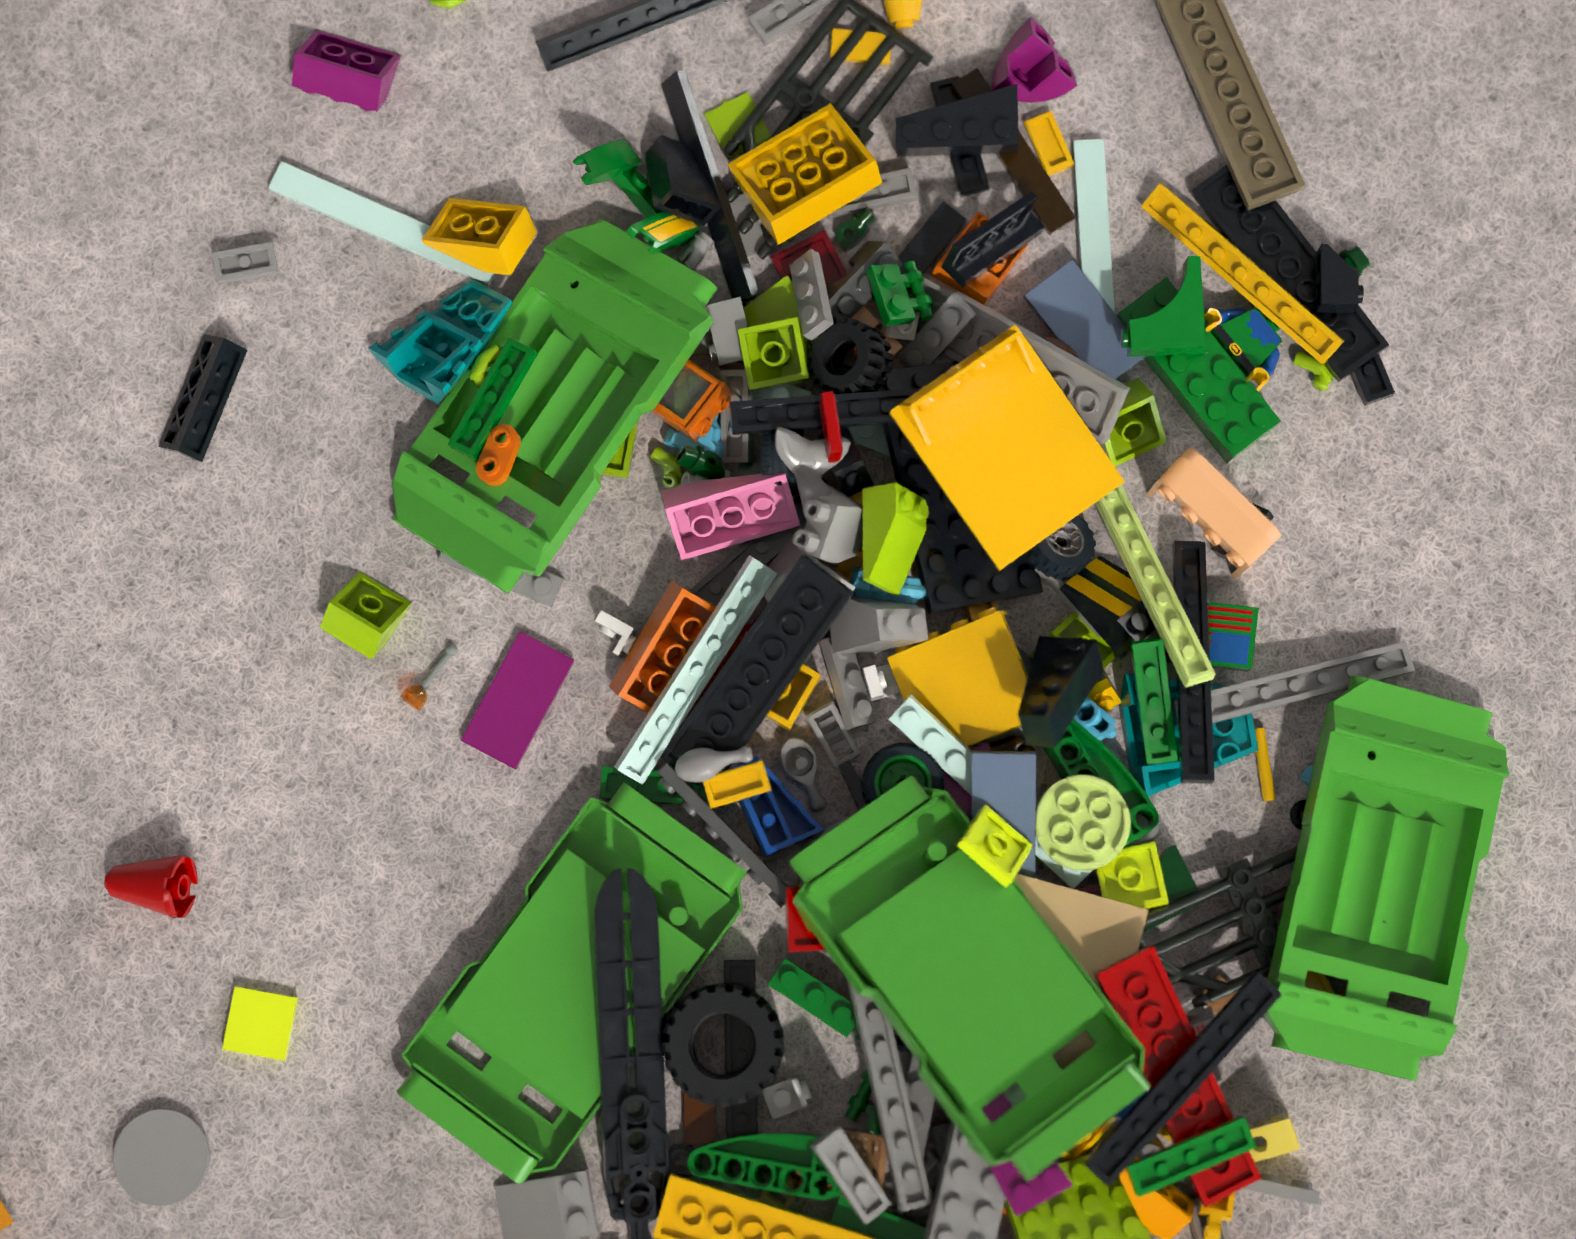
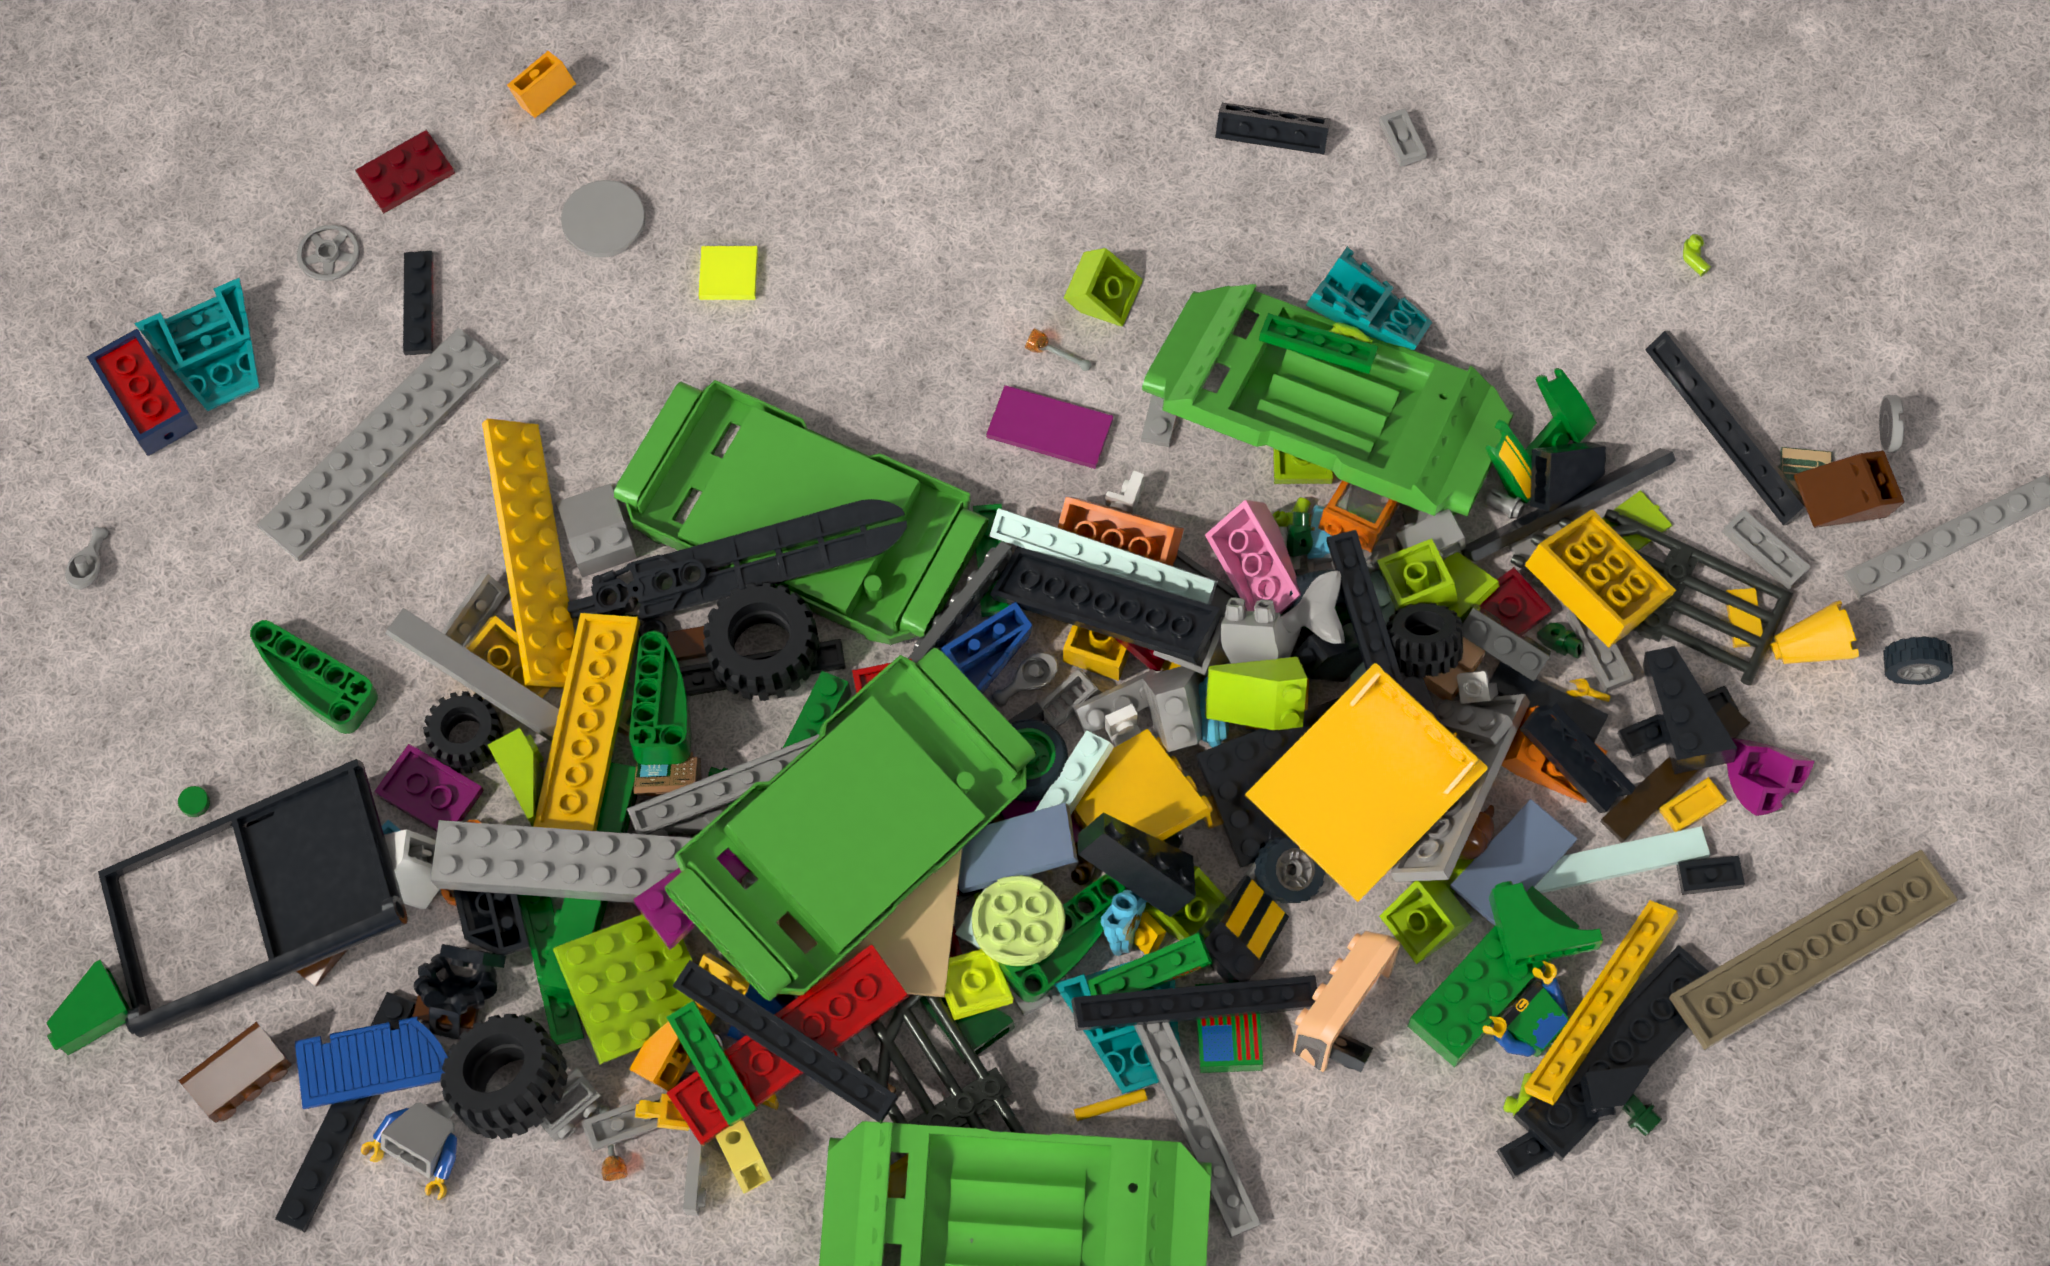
camera: 85 degrees right, 15 degrees down
red cone [104,855,198,918] -> none
light aqua tile [268,161,495,286] -> none
magenta slope [291,29,401,112] -> none
yellow slope [422,198,537,275] -> none
orange plate [476,424,521,486] -> none
light grey piece [675,746,753,782] -> none
yellow tile [703,760,772,809] -> none
white bracket [763,1076,812,1119] -> none
light grey plate [789,249,834,340] -> none
light grey plate [811,1125,891,1224] -> none
red tile [819,392,843,463] -> none
green plate [866,261,934,326] -> none
neon yellow tile [957,804,1033,888] -> none
yellowish green tile [1095,484,1216,688] -> none
none -> yellow hand [1566,678,1611,702]
none -> black plate [1676,855,1745,895]

